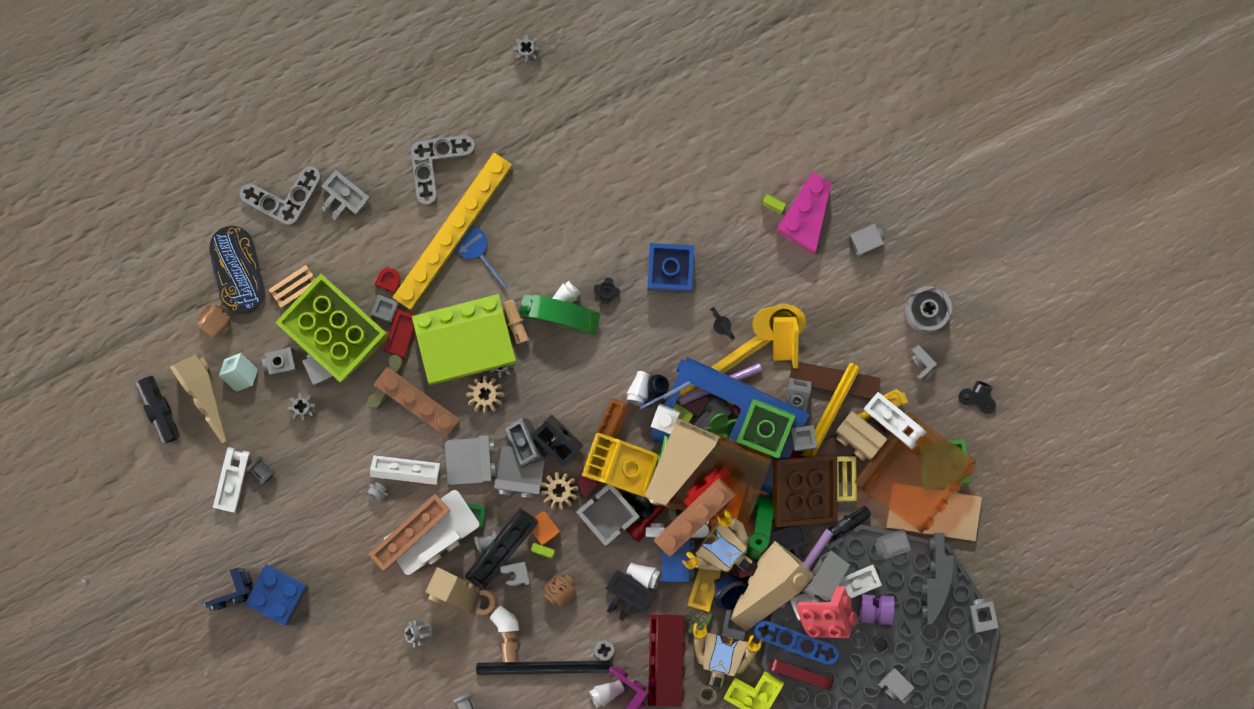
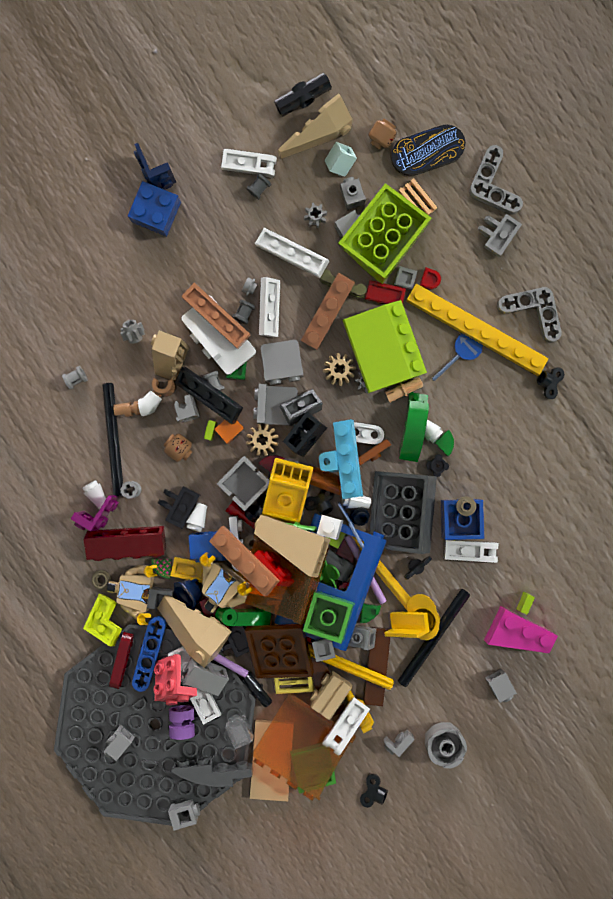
camera: 85 degrees right, 5 degrees up
none -> dark grey bush [232,299,255,324]
none -> white tile [255,228,329,278]
none -> black piece [304,489,335,516]
none -> medium azure plate [319,419,363,499]
none -> white plate [354,422,384,445]
none -> dark orange plate [358,439,391,466]
none -> green tile [360,603,381,623]
none -> dark grey slope [369,471,437,554]
none -> black axle [398,589,470,687]
none -> green tile [435,430,454,457]
none -> white plate [444,540,499,563]
none -> dark tan plate [456,496,476,516]
none -> black piece [537,367,565,399]

